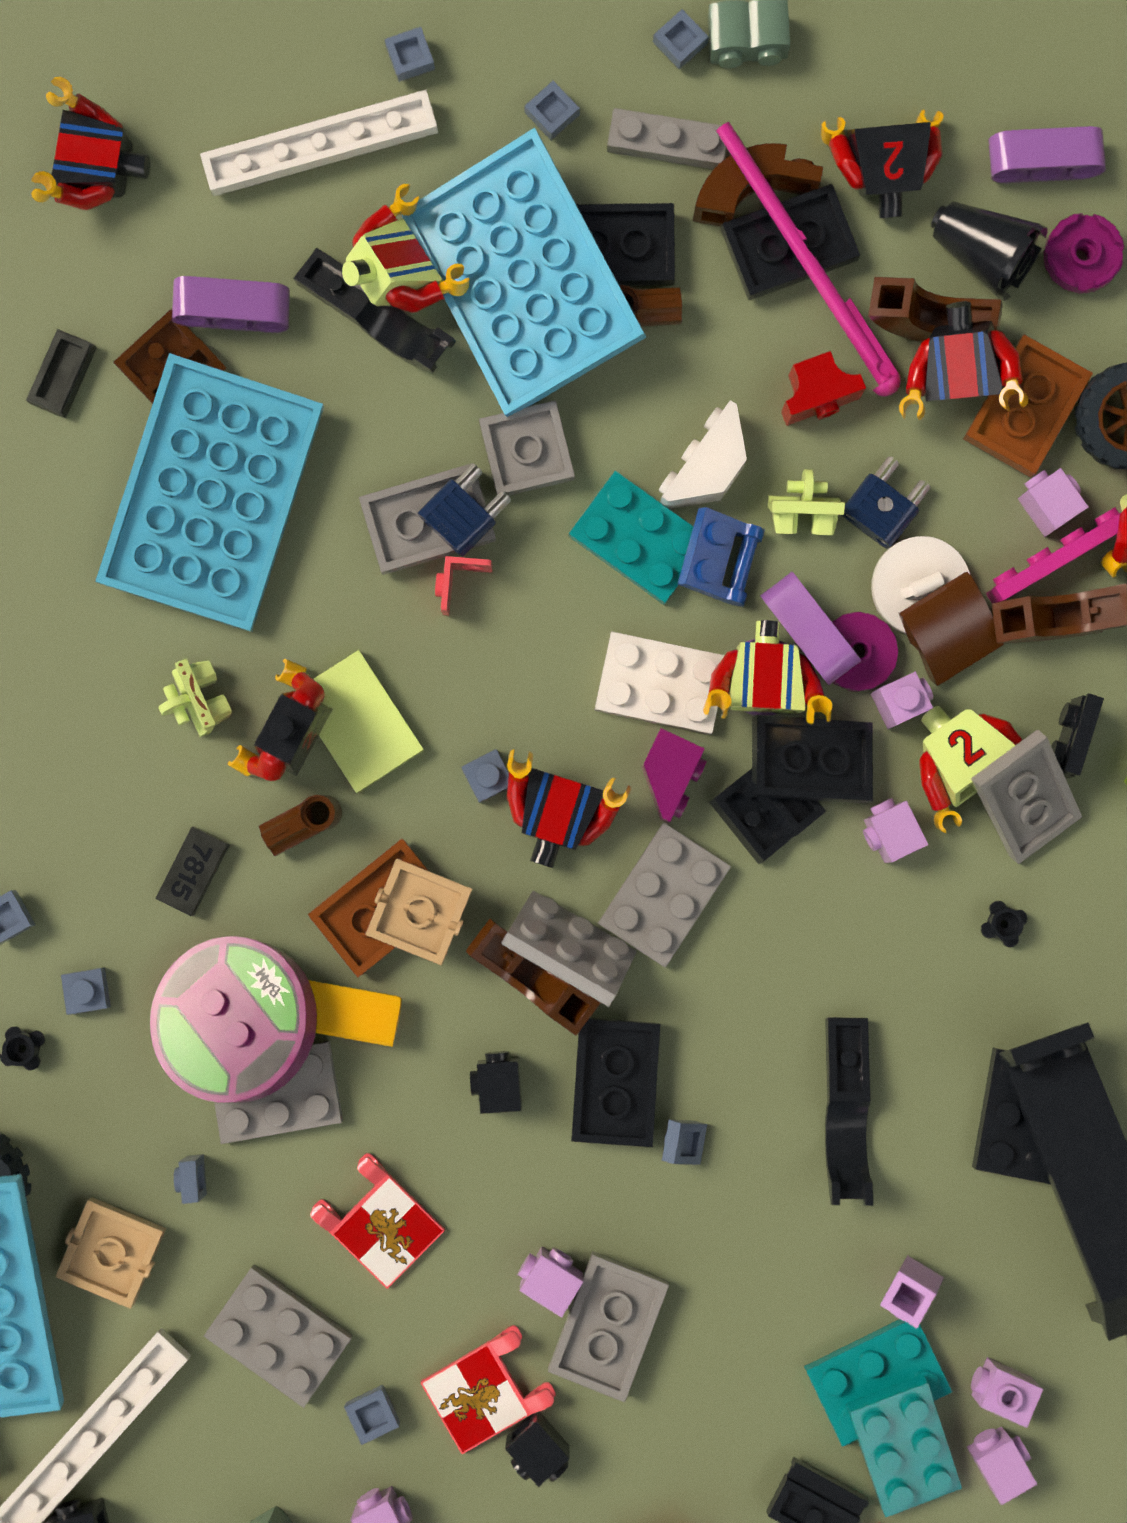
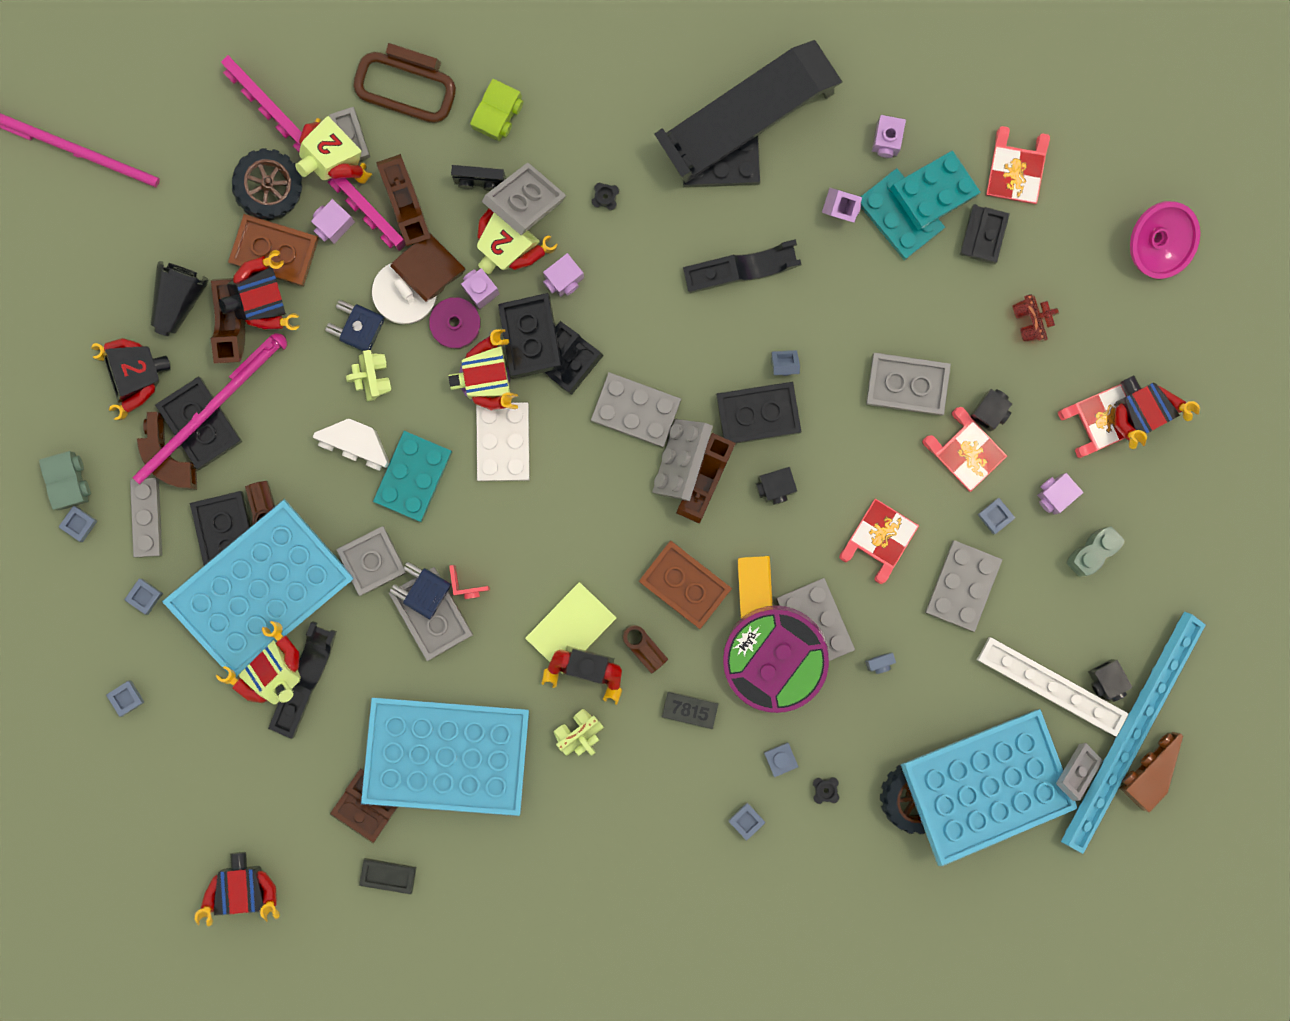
camera: 105 degrees left, 0 degrees up
tan plate [55,1197,166,1309] -> none
medium lavender beam [172,276,290,333] -> none
white plate [200,90,438,196] -> none
tan plate [365,858,473,965] -> none
sand blue plate [461,749,509,803] -> none
torso [507,749,631,868] -> none
lavender brick [517,1247,584,1318] -> none
magenta slope [642,728,707,823] -> none
blue plate [678,507,765,606] -> none
medium lavender beam [760,572,861,685] -> none
red brick [781,351,866,426] -> none
lavender brick [967,1426,1037,1505] -> none
medium lavender beam [989,126,1106,183] -> none
magenta plate [1043,213,1124,294] -> none

